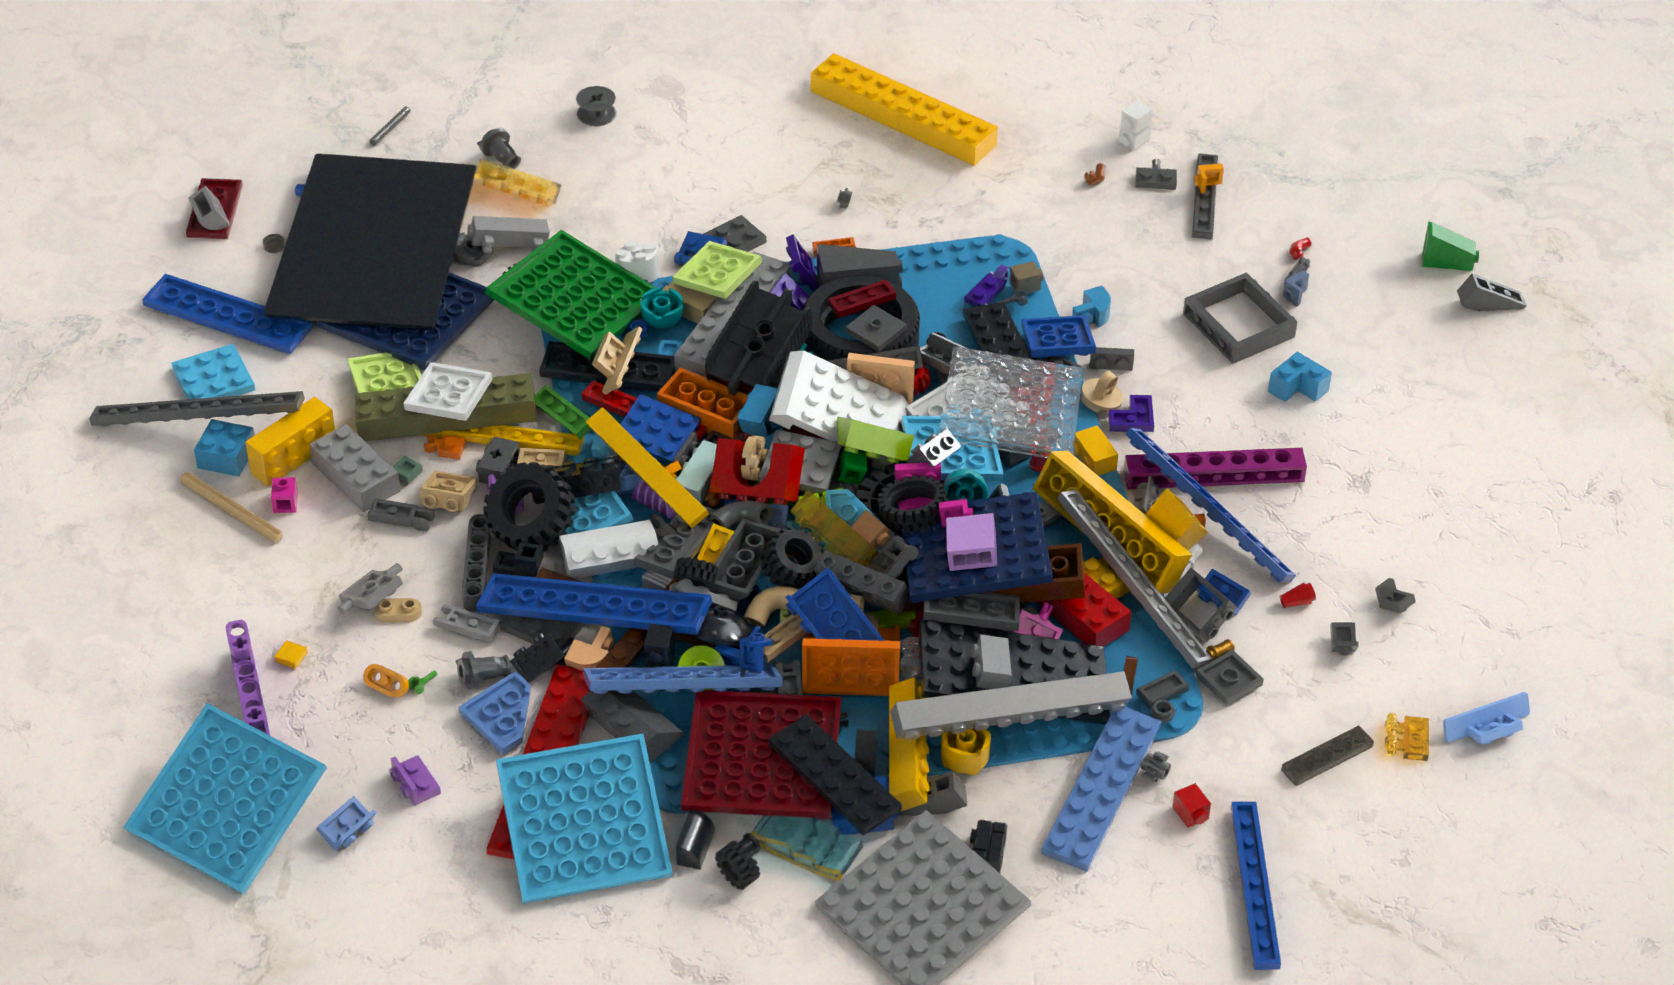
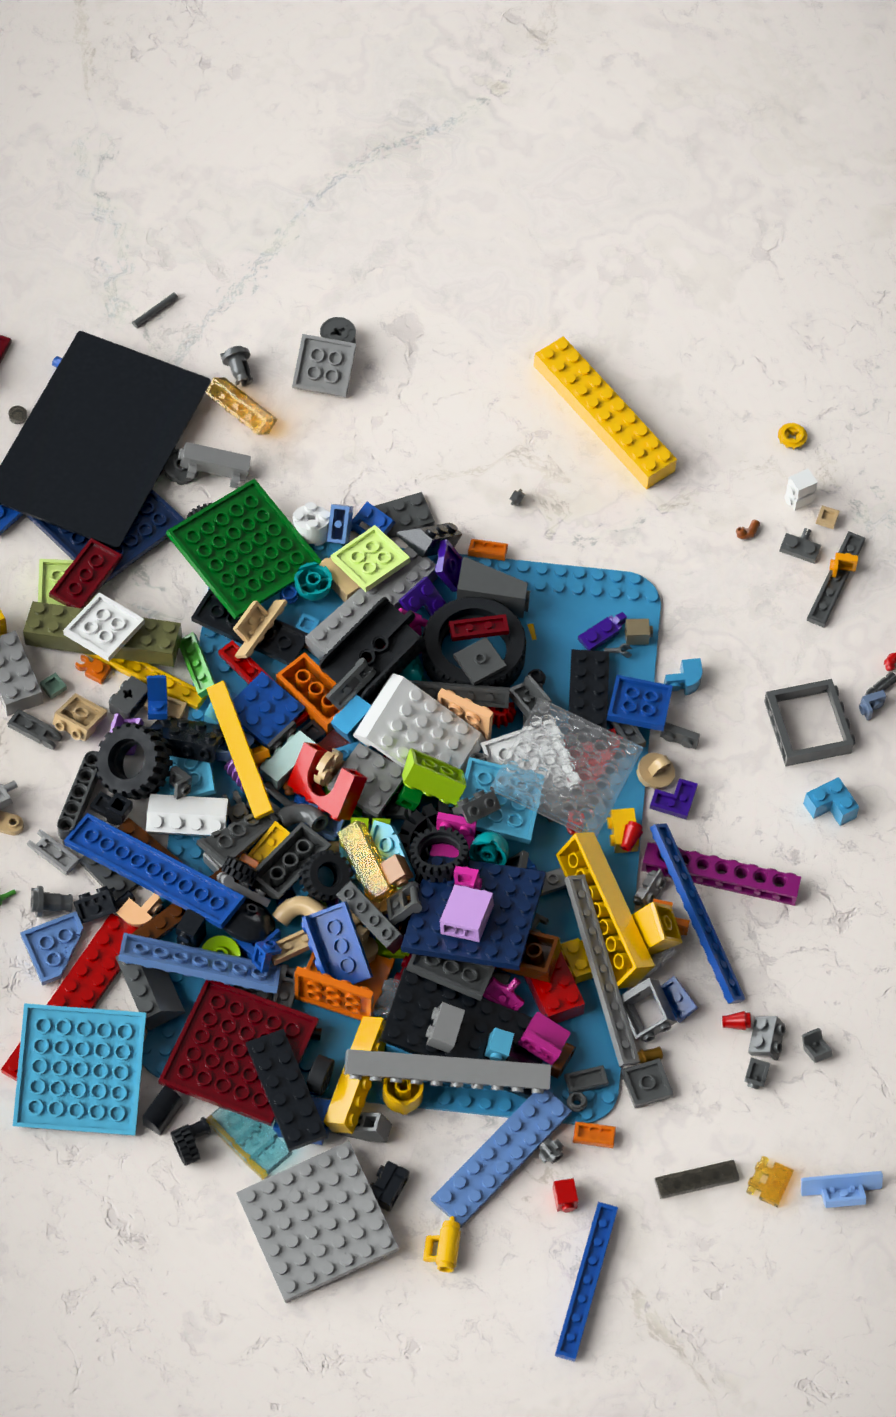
camera: 15 degrees right, 15 degrees up
none -> dark red tile [49,538,123,609]
none -> blue bracket [147,675,168,720]
none -> dark grey bracket [169,765,192,799]
none -> light grey plate [292,334,356,398]
none -> dark grey plate [325,658,376,710]
none -> medium blue brick [327,504,354,544]
none -> black slope [396,523,462,558]
none -> yellow piece [423,1216,461,1273]
none -> medium azure brick [484,1027,514,1061]
none -> dark pink bracket [518,1012,571,1066]
none -> orange plate [573,1121,616,1148]
none -> red cone [620,821,643,852]
none -> dark grey bracket [748,1016,786,1060]
none -> yellow gear [778,423,807,450]
none -> tan plate [816,505,840,529]

